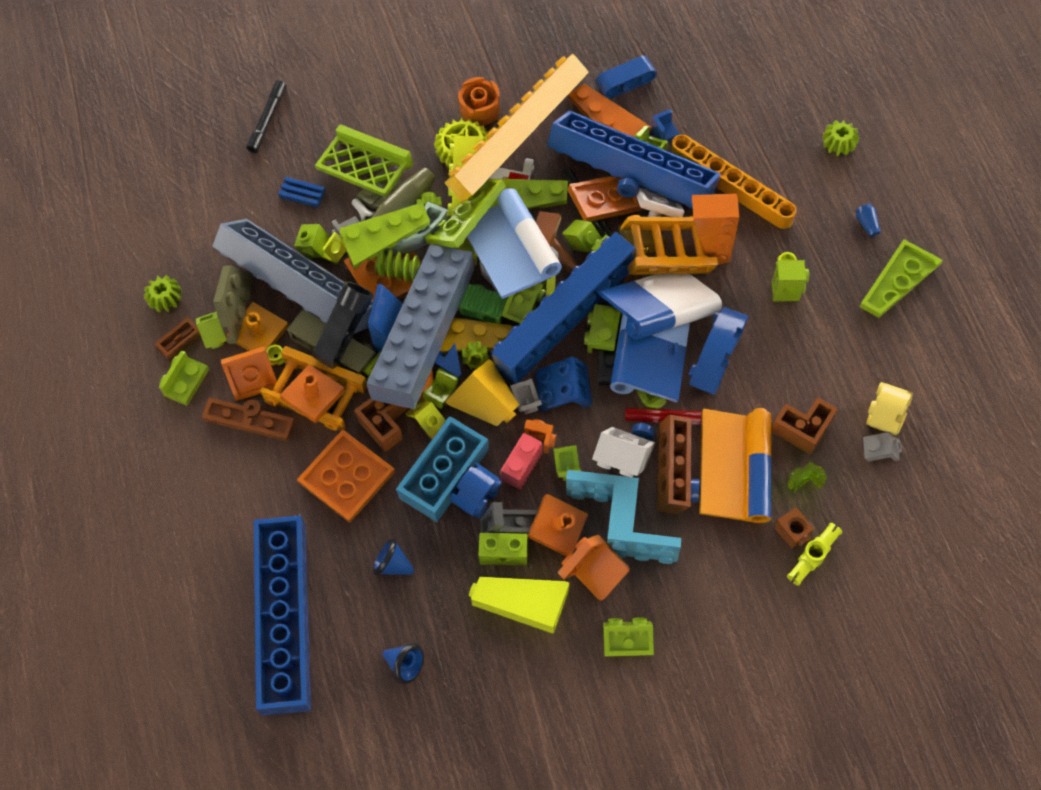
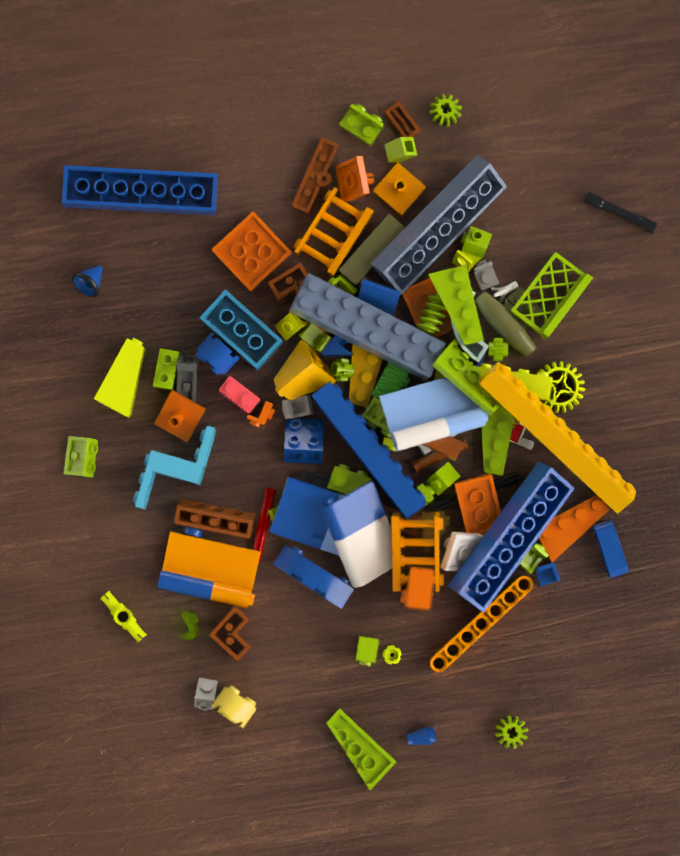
camera: 90 degrees right, 20 degrees up
olive wing [213,265,254,345] -> none
neon yellow plate [266,345,285,366] -> none
blue tile [278,177,325,208] -> none
orange tile [280,364,345,423] -> none
black beam [312,281,374,369] -> none
blue hat [373,538,414,575] -> none
orange brick [458,77,501,126] -> none
lime bracket [553,445,581,481] -> none
orange bracket [557,535,630,600] -> none
white brick [592,427,655,478] -> none
blue tile [617,178,639,197] -> none
blue tile [631,423,655,441] -> none
dark orange brick [774,507,814,549] -> none

